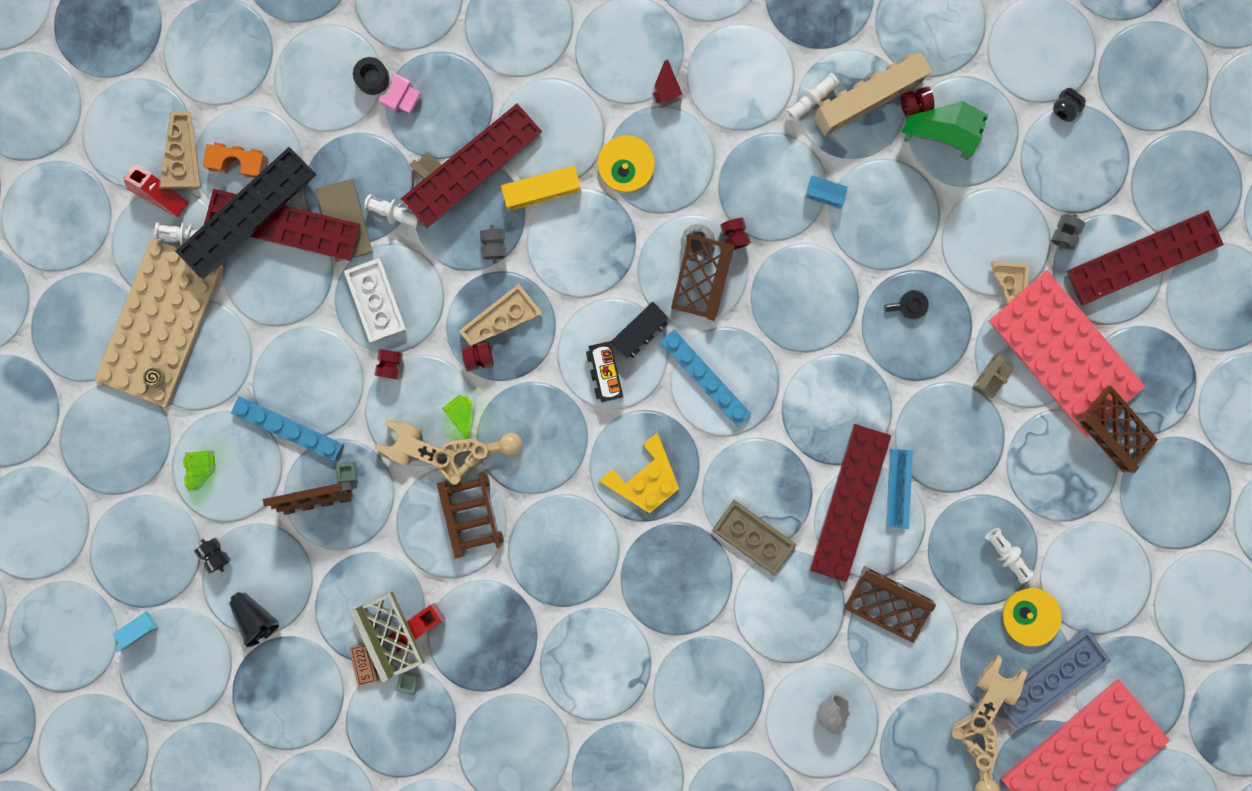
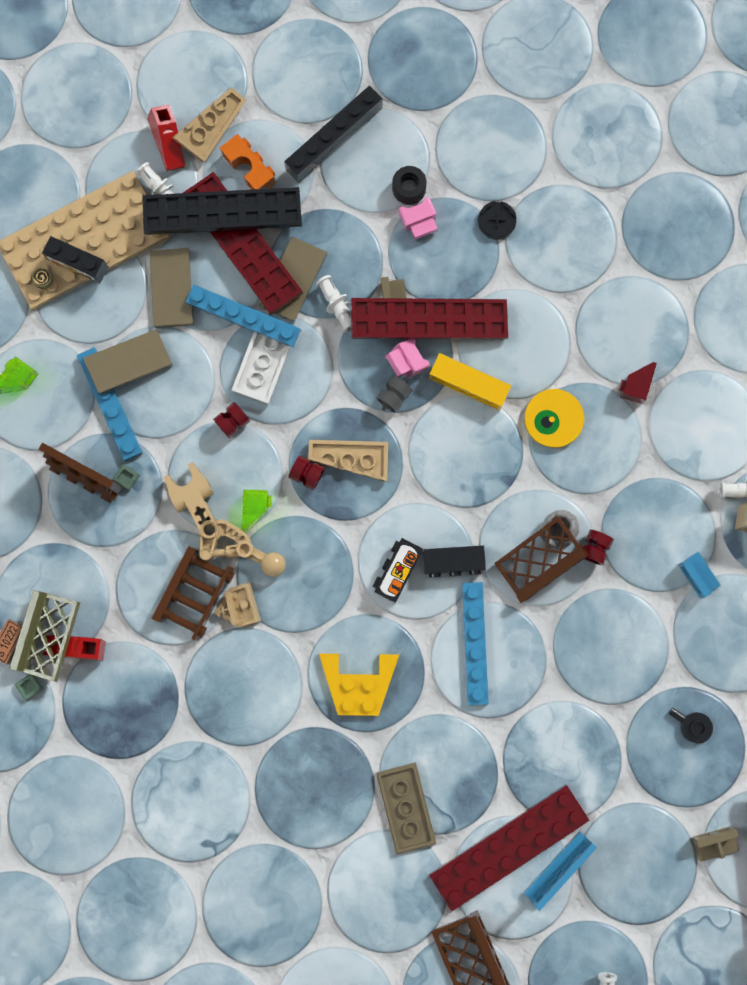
camera: 40 degrees right, 5 degrees down
none -> black brick [42,236,109,284]
none -> dark tan tile [83,329,173,395]
none -> dark tan tile [150,248,194,328]
none -> dark azure plate [186,284,301,348]
none -> tan slope [214,583,261,627]
none -> black arch [284,85,383,183]
none -> bright pink piece [385,339,430,378]
none -> black tile [478,201,517,240]

